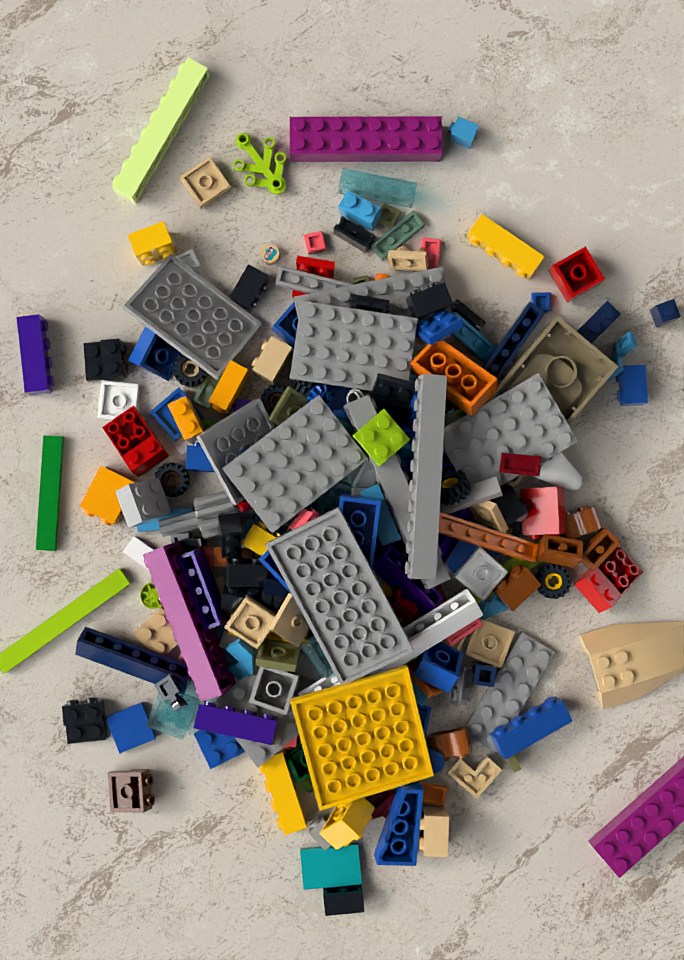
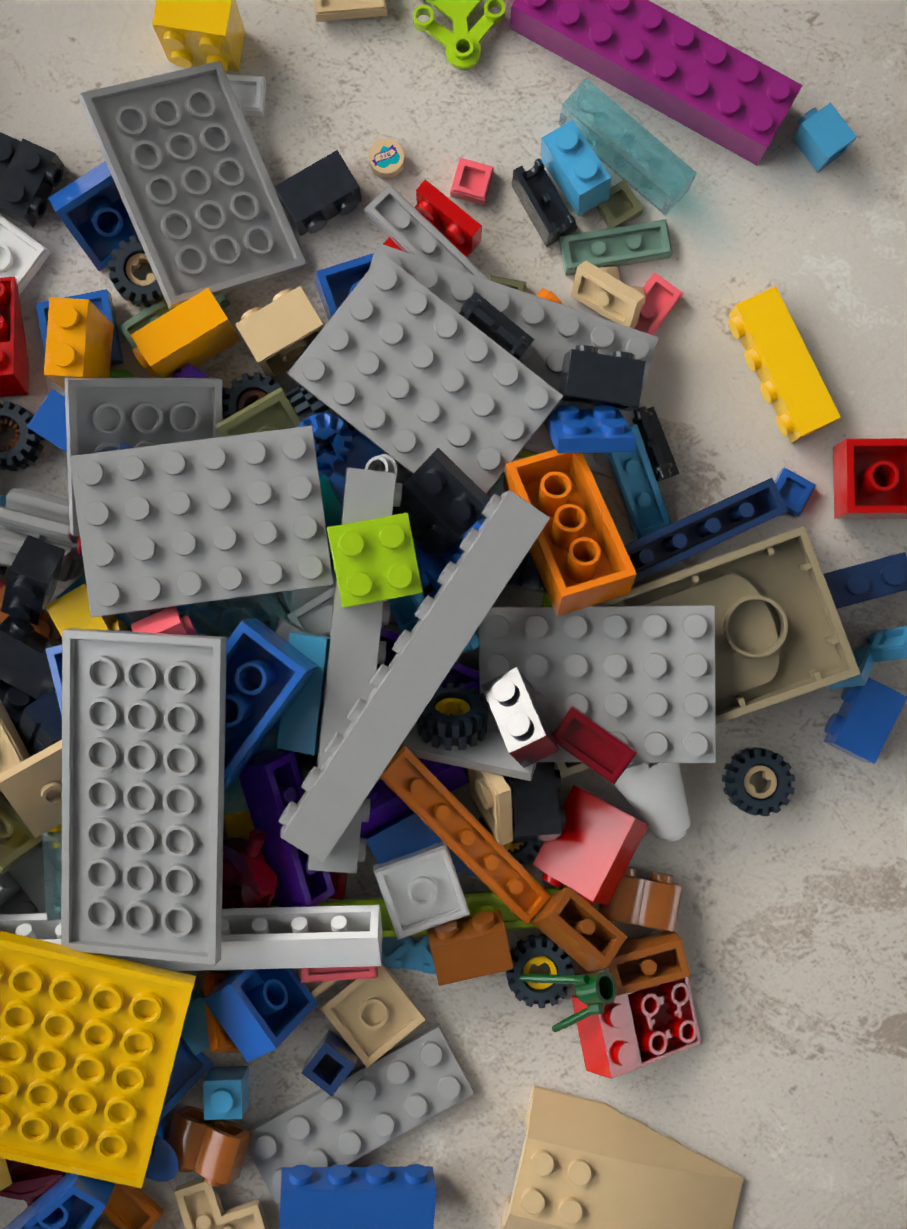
camera: 30 degrees right, 0 degrees up
light grey hinge [450,665,473,706] -> none
none -> dark azure brick [203,1066,250,1120]
none -> brick [482,667,559,768]
none -> dark green plant [519,972,617,1032]
none -> black bush [722,747,795,816]

